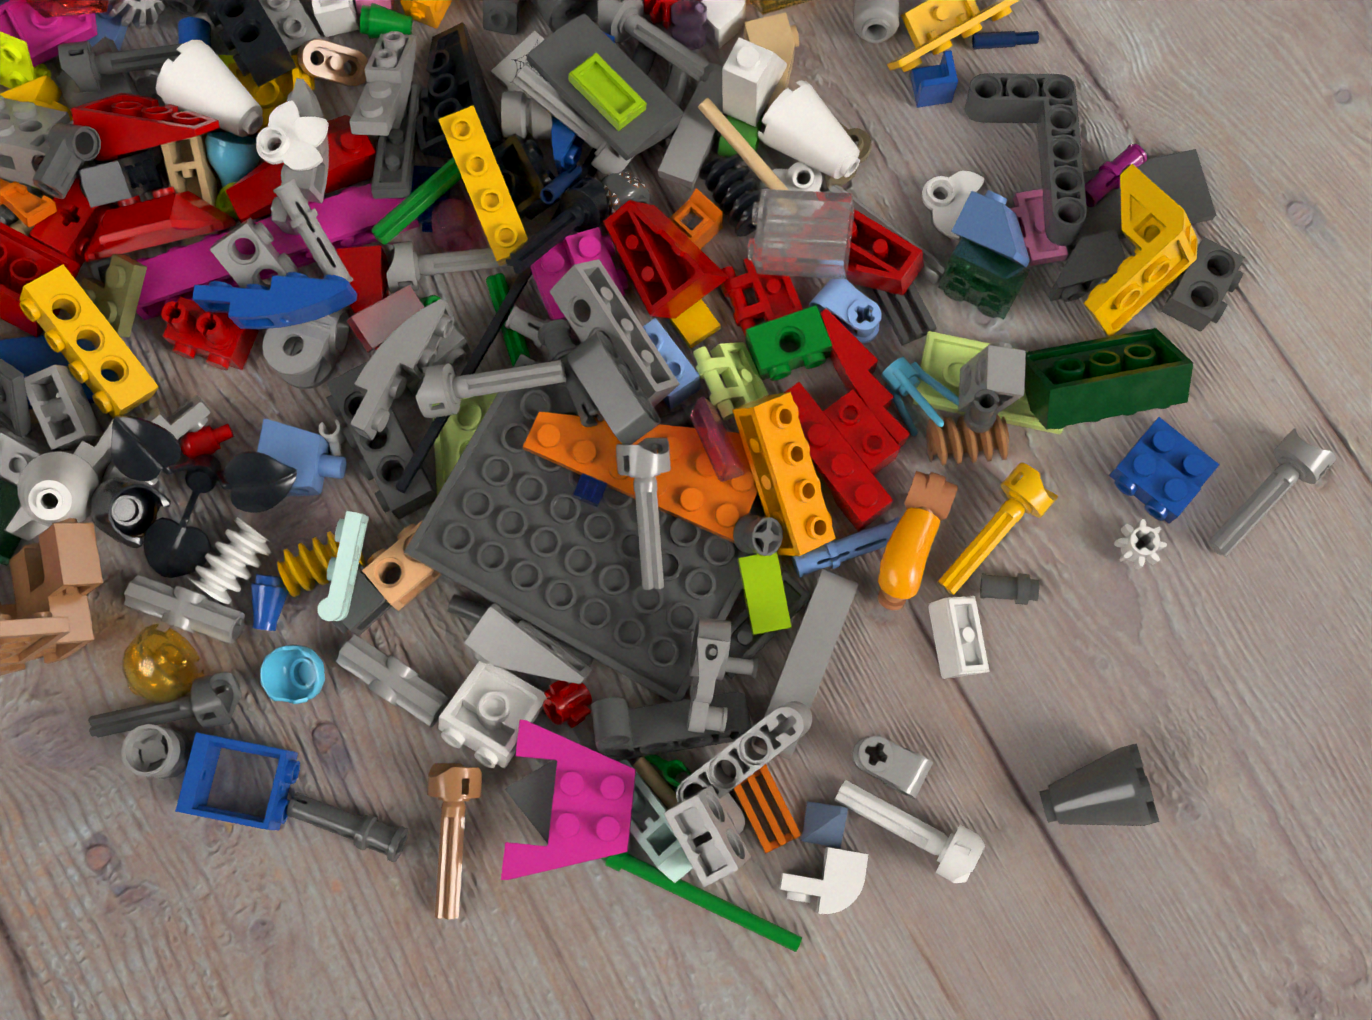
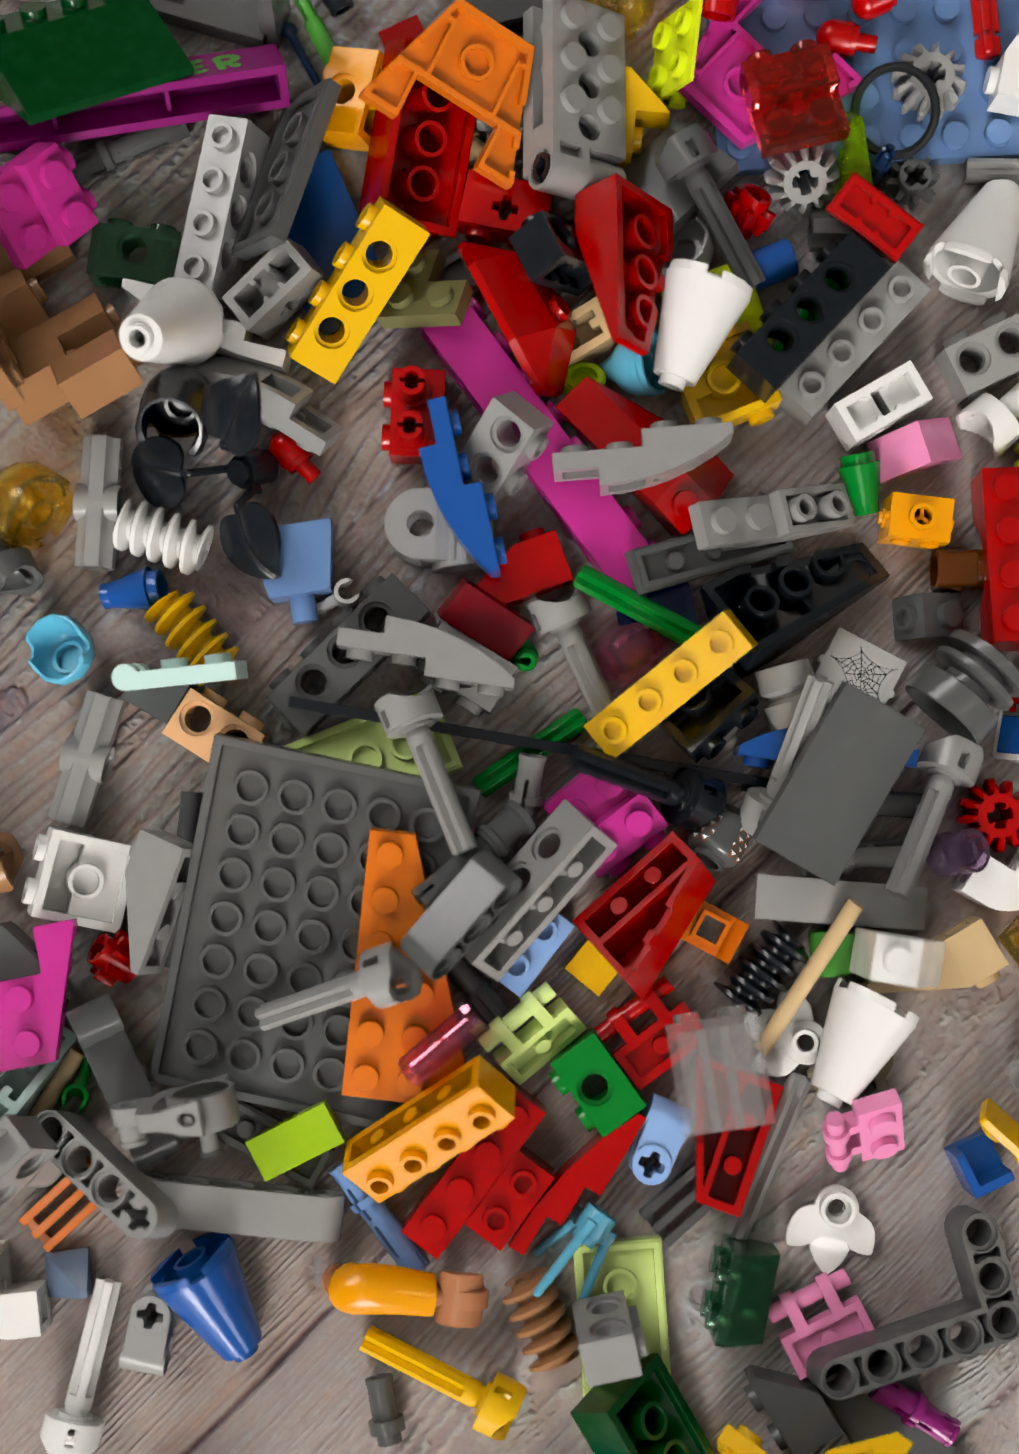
camera: 65 degrees right, 10 degrees up
dark grey piece [32,123,101,199] -> none
white plate [256,100,329,171] -> none
light grey pin [273,179,354,283] -> none
medium nougat plate [297,39,368,86] -> none
dark blue pin [540,164,582,204] -> none
lime tile [568,52,647,131] -> none
clear blue piece [573,473,607,508] -> none
dark grey wheel [733,514,783,556] -> none
white slope [928,596,990,679] -> none
medium blue slope [951,190,1030,267] -> none
dark grey animal [964,389,999,433] -> none
none -> blue cone [150,1232,262,1362]
none -> red gear [724,183,776,240]
none -> bright pink plate [822,1088,905,1172]

